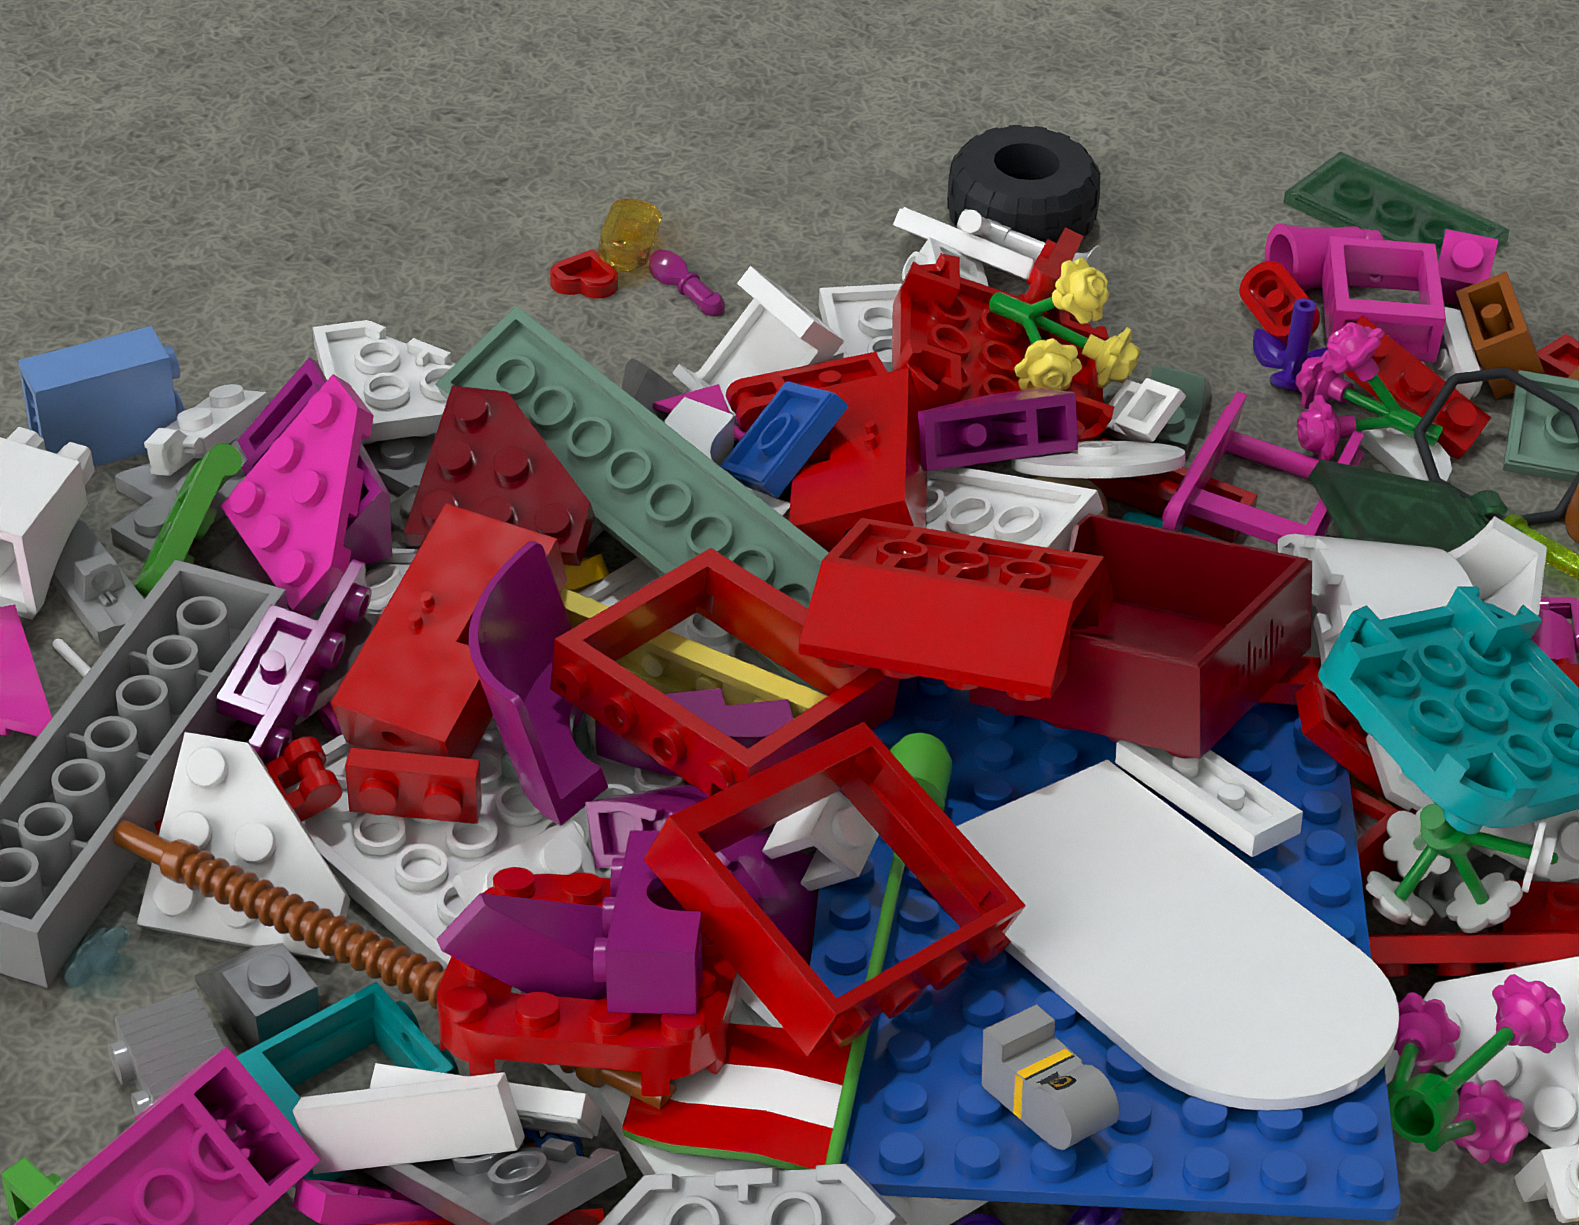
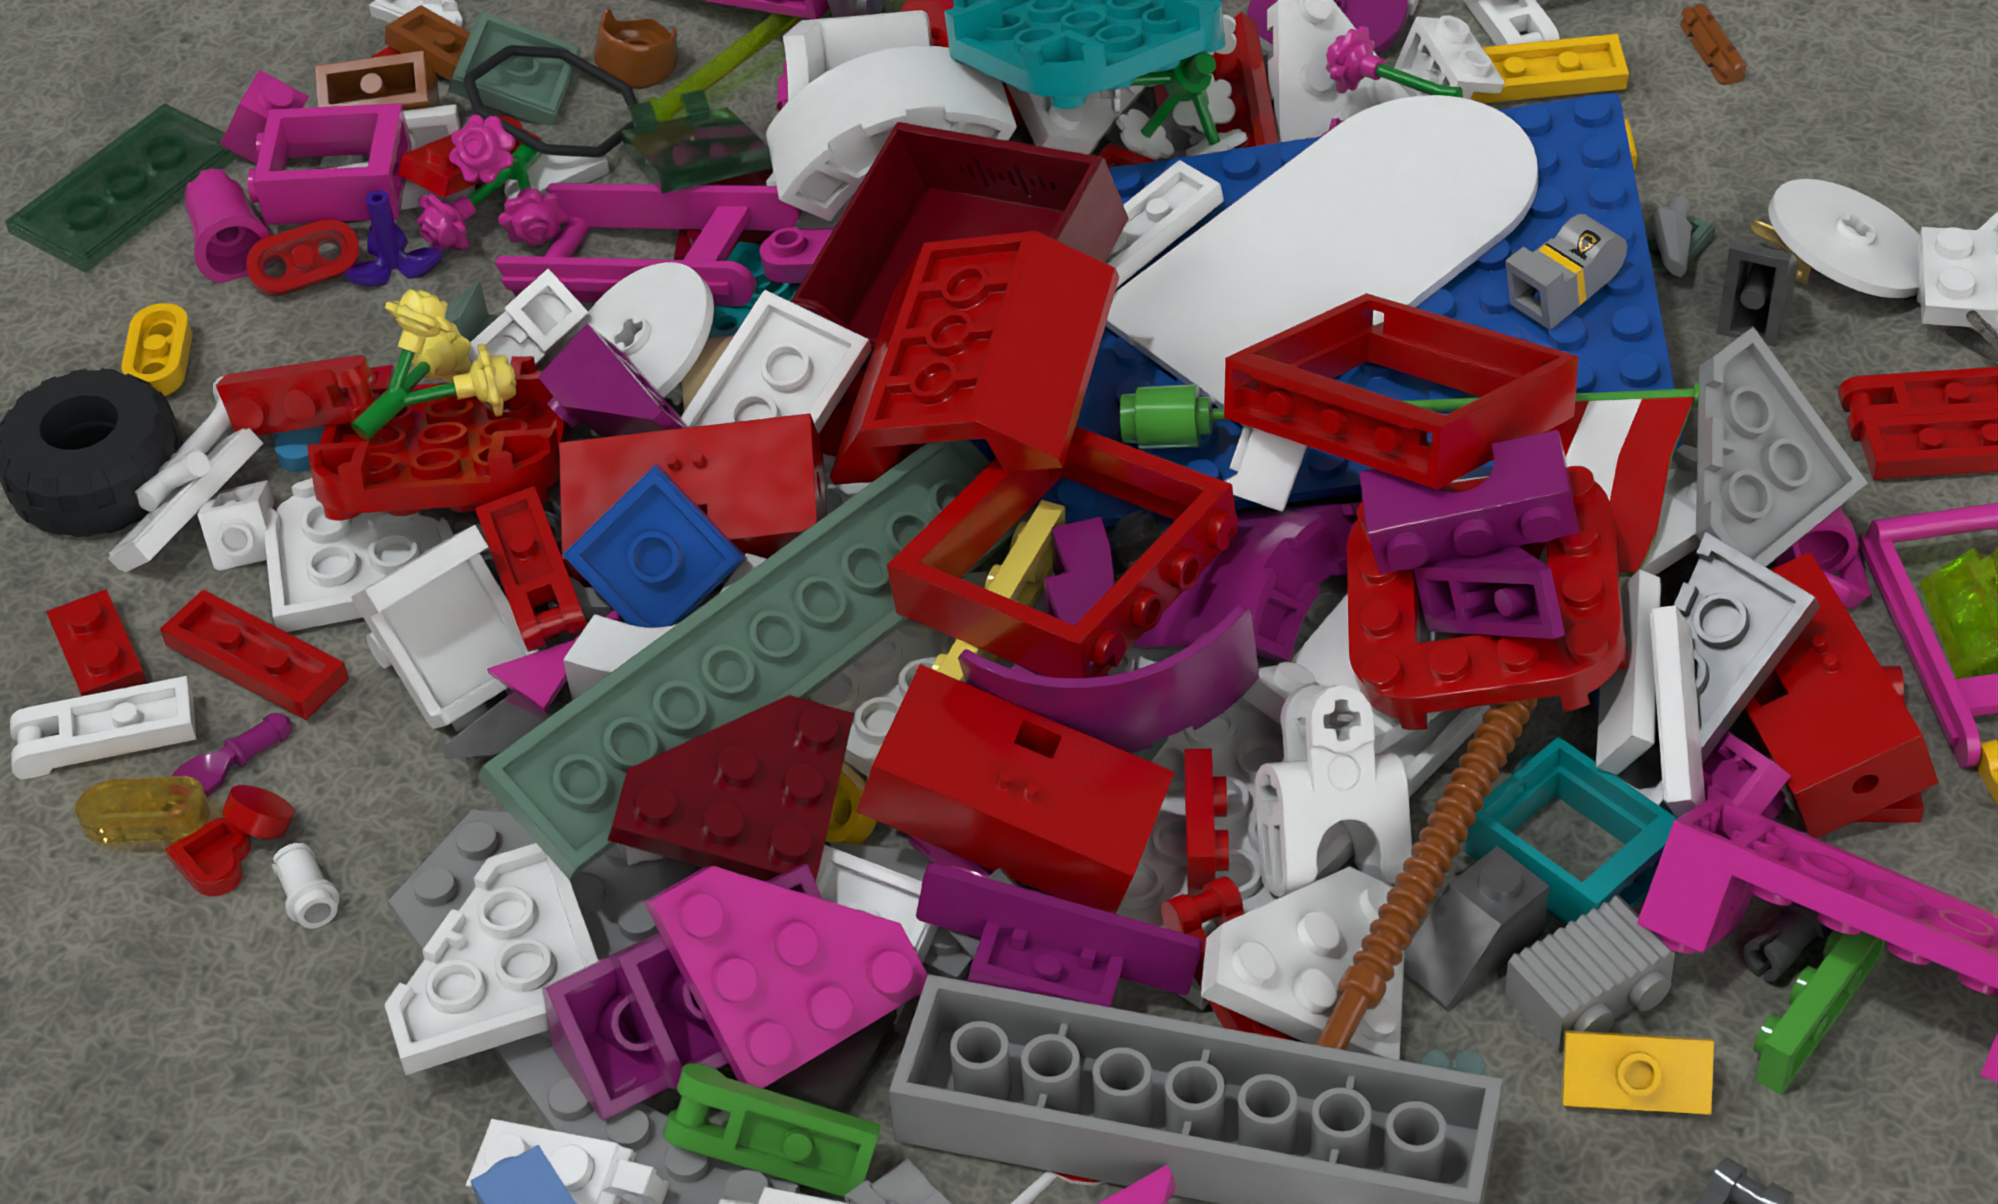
camera: 90 degrees left, 5 degrees up
none -> white plate [10,676,197,780]
none -> red plate [46,589,147,696]
none -> yellow plate [121,303,193,396]
none -> red plate [160,589,349,720]
none -> red tile [222,785,294,839]
none -> white pin [272,843,339,929]
none -> white piece [1255,685,1412,898]
none -> yellow plate [1562,1030,1714,1114]

